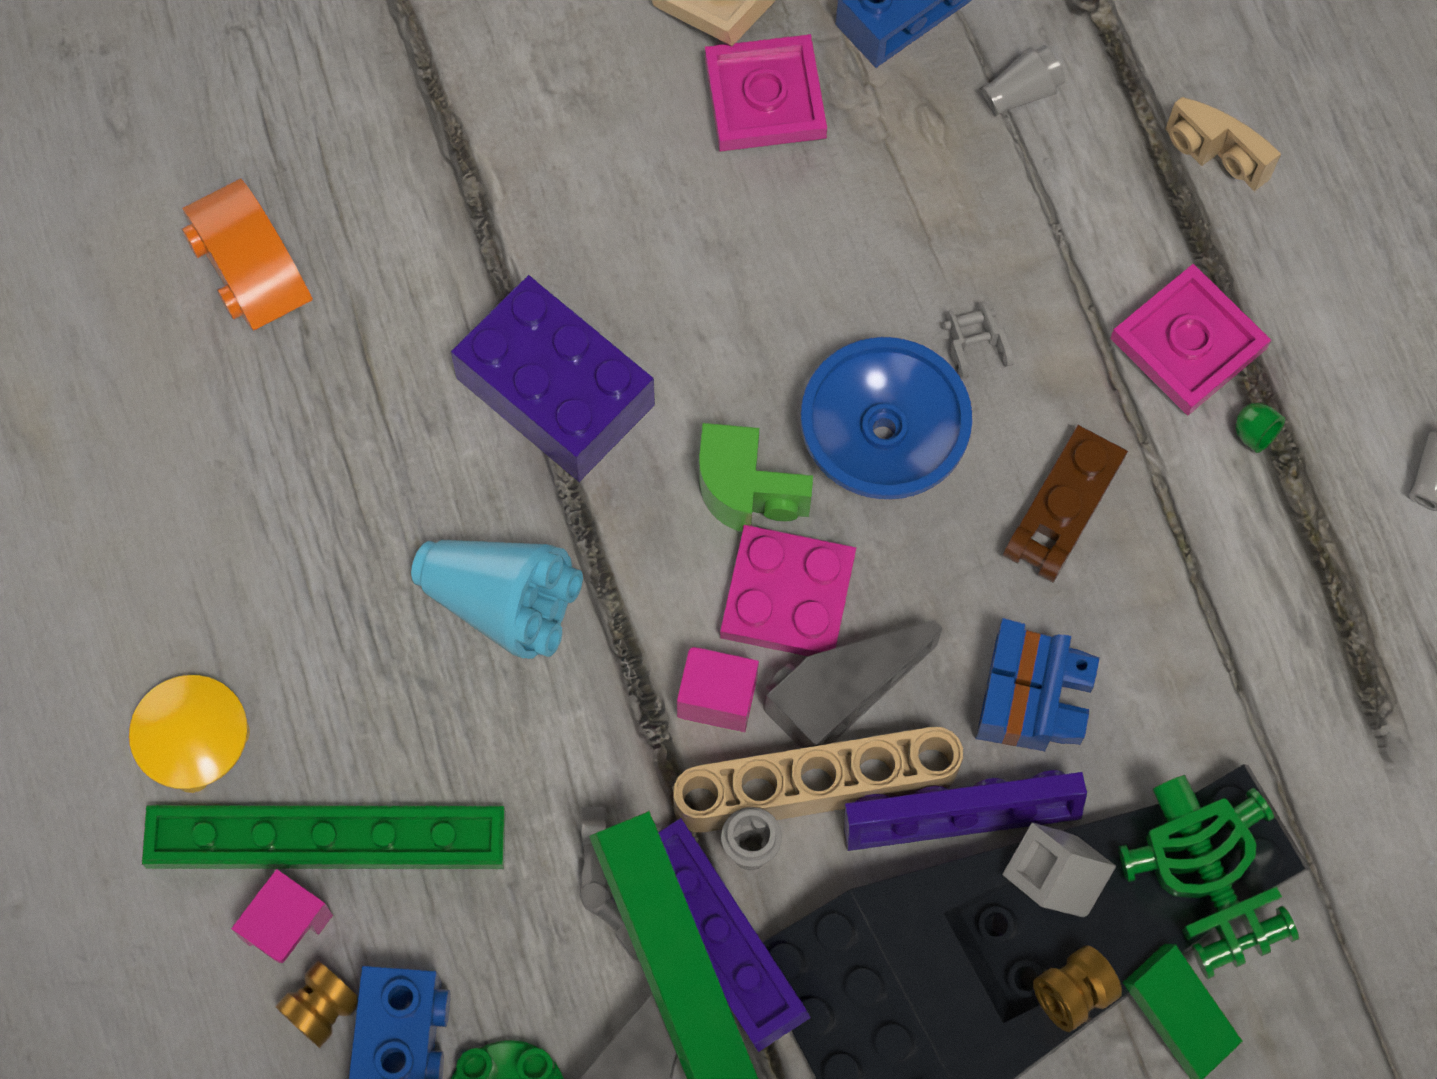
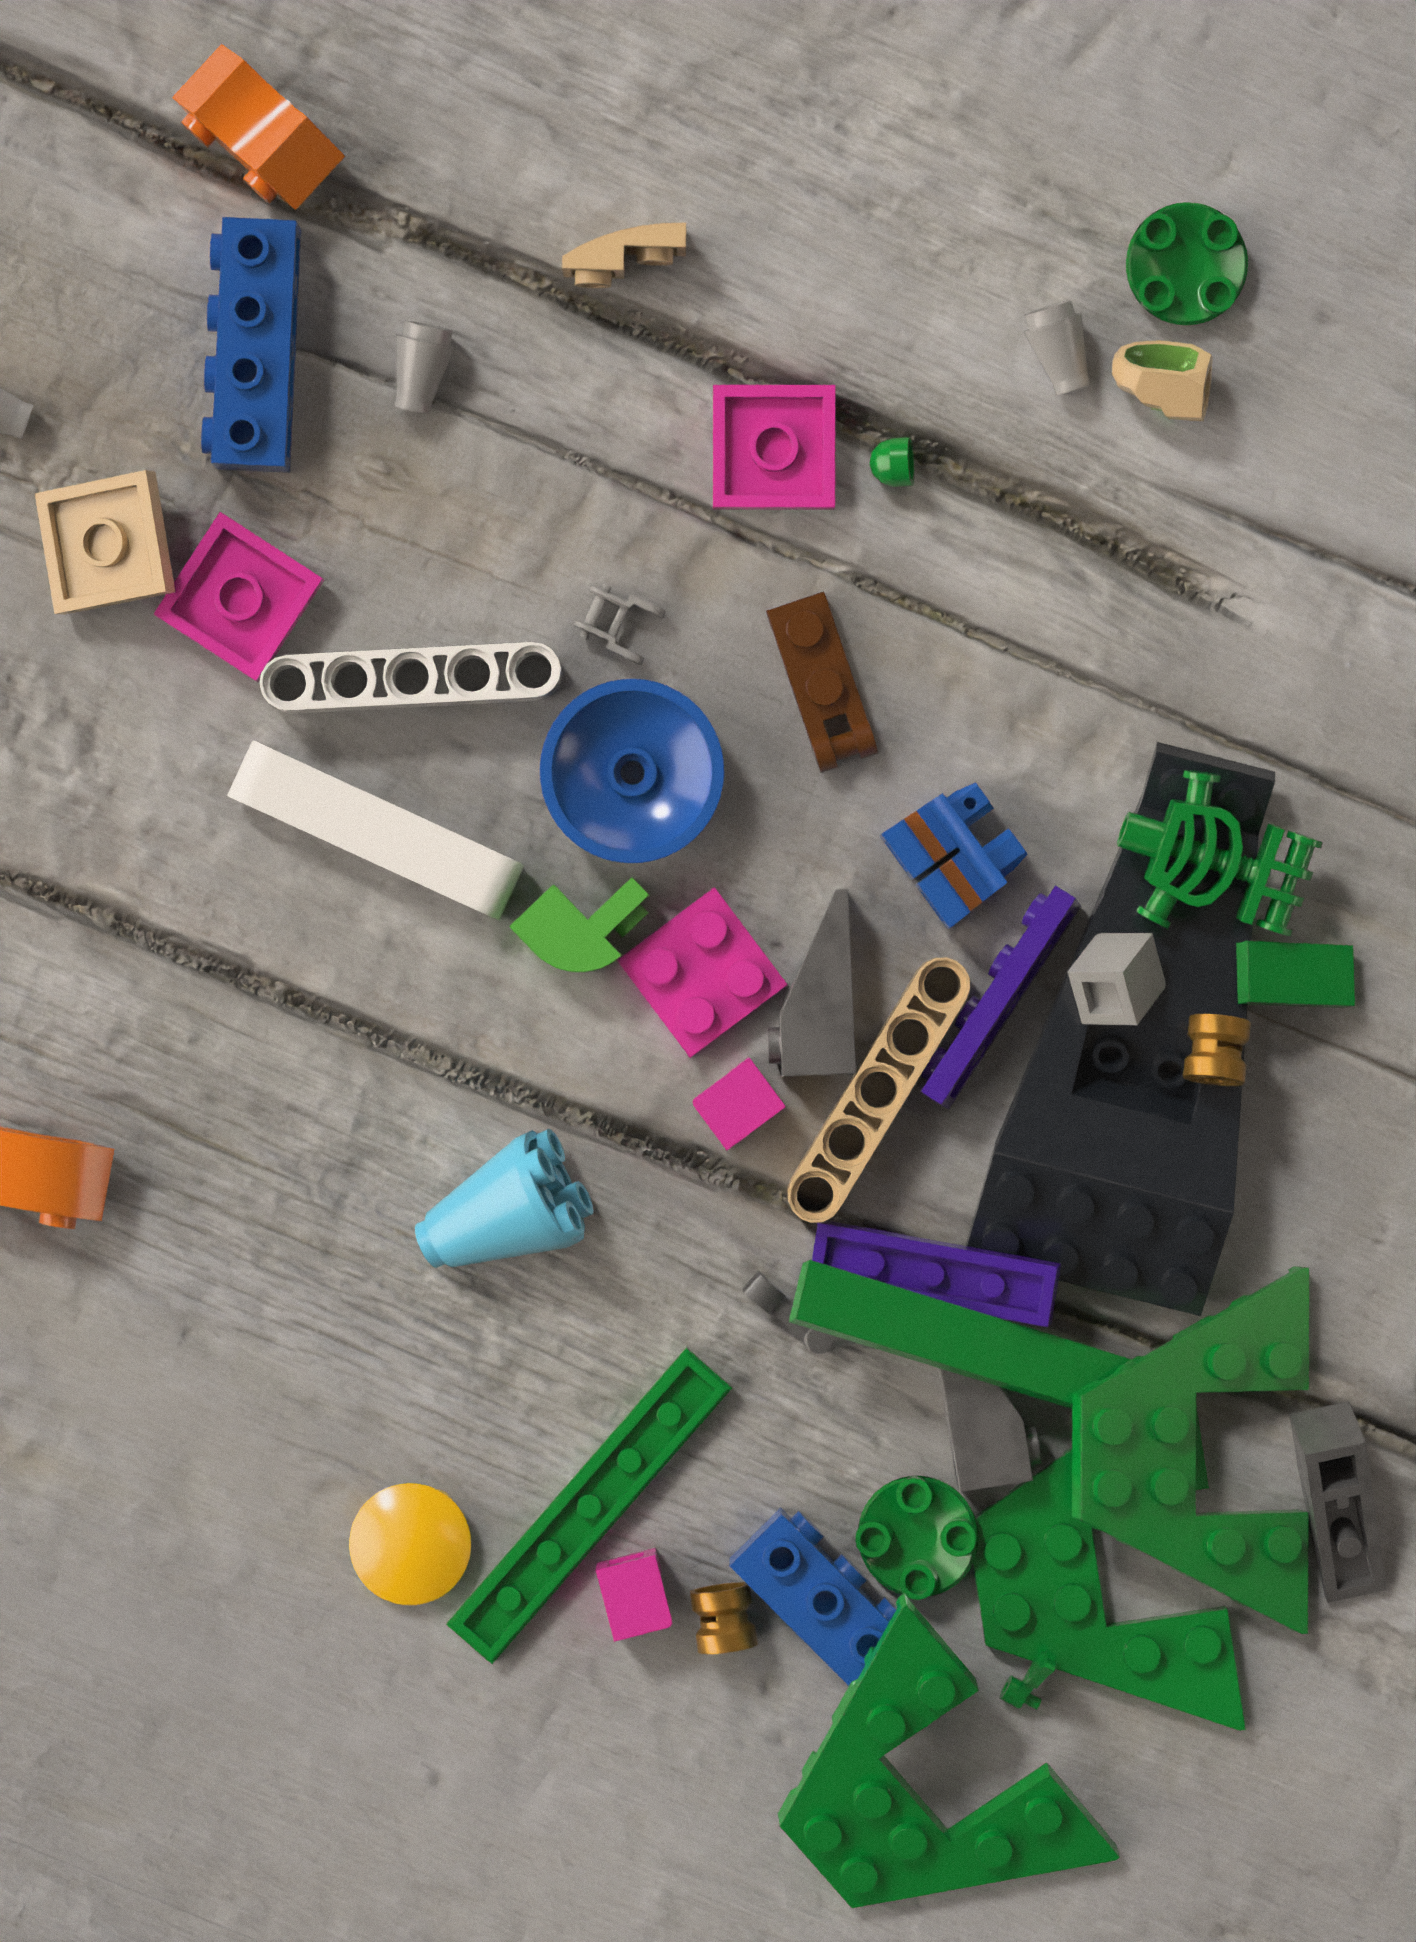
camera: 50 degrees left, 20 degrees up
dark purple brick [451,275,655,482] -> none
light grey cone [721,807,782,870] -> none
none -> white beam [227,740,524,920]
none -> white beam [260,642,563,714]

